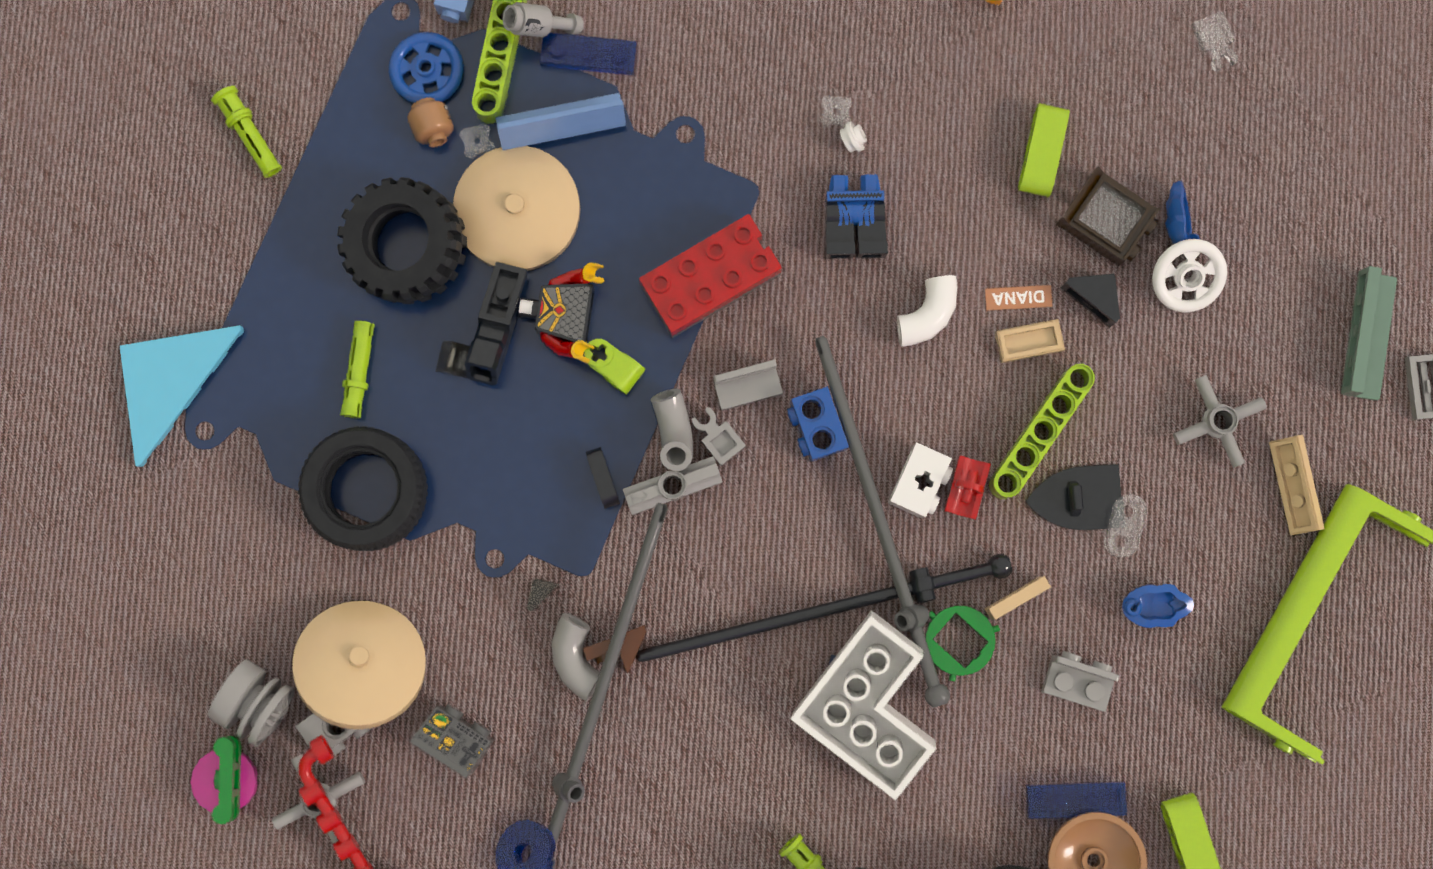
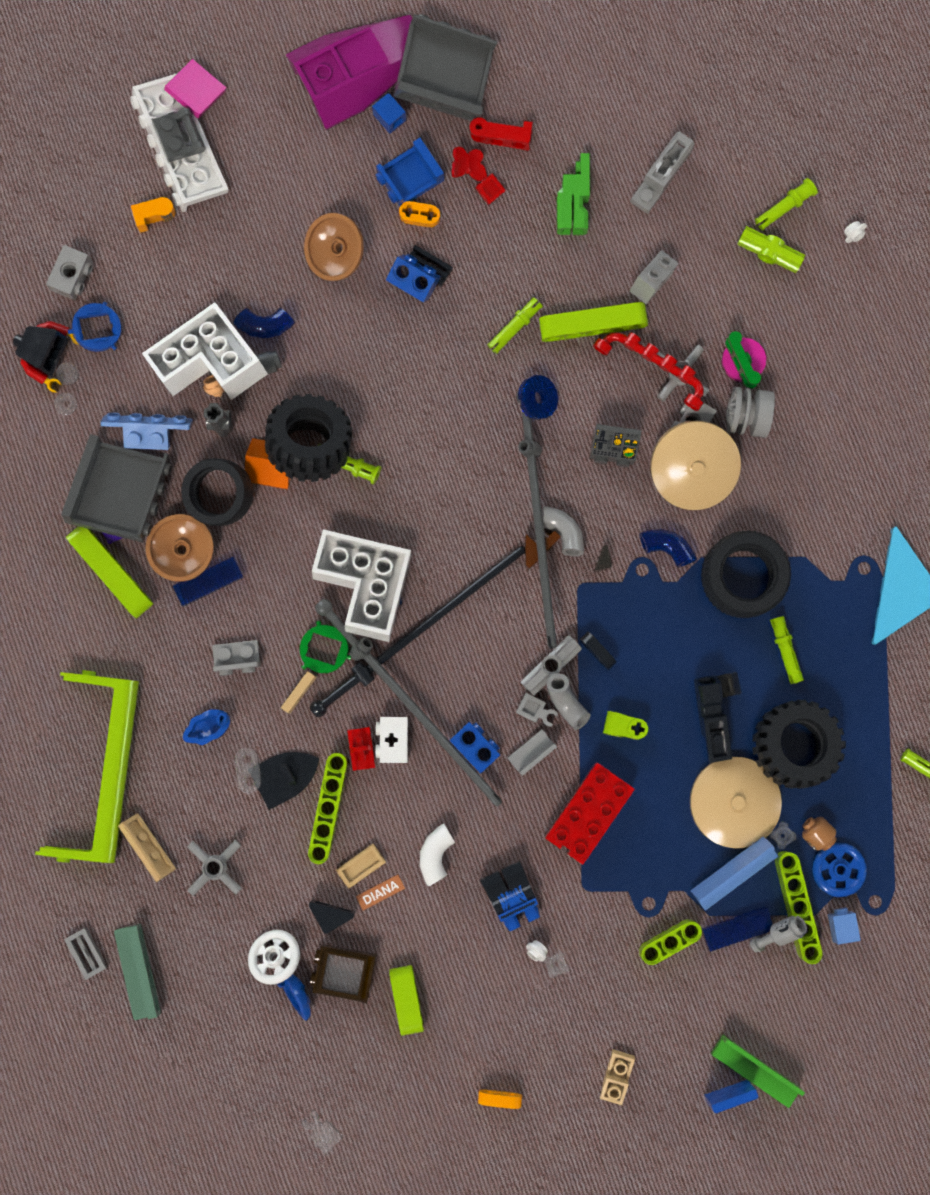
camera: 155 degrees right, 0 degrees up
torso [519,262,604,363] -> none
none -> clear blue cylinder [639,529,697,568]
none -> lime beam [639,919,702,965]

